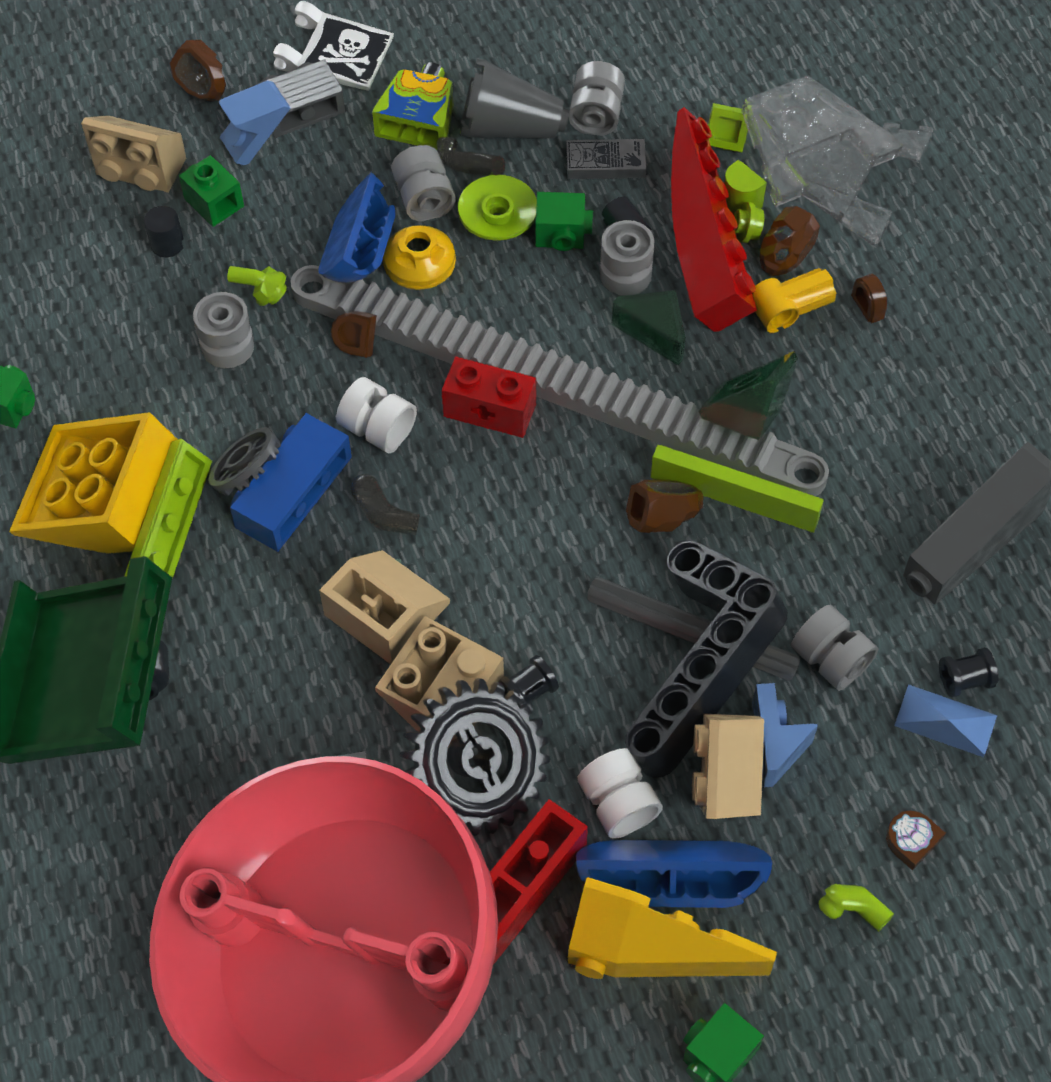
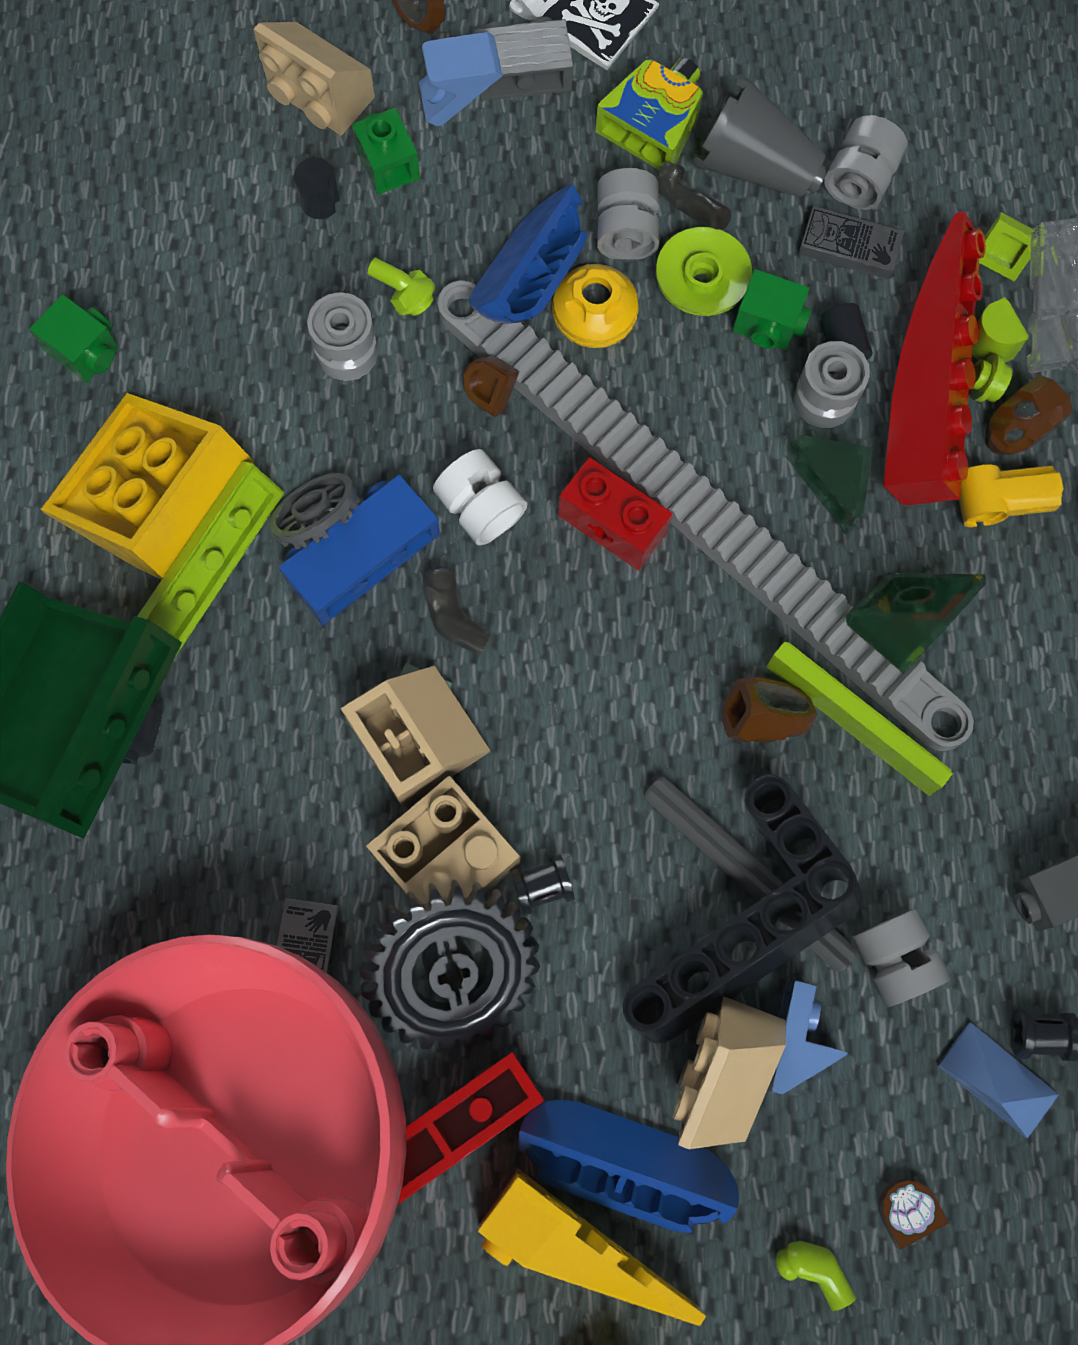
camera: 15 degrees right, 15 degrees up
white wheel [578,748,663,839] -> none

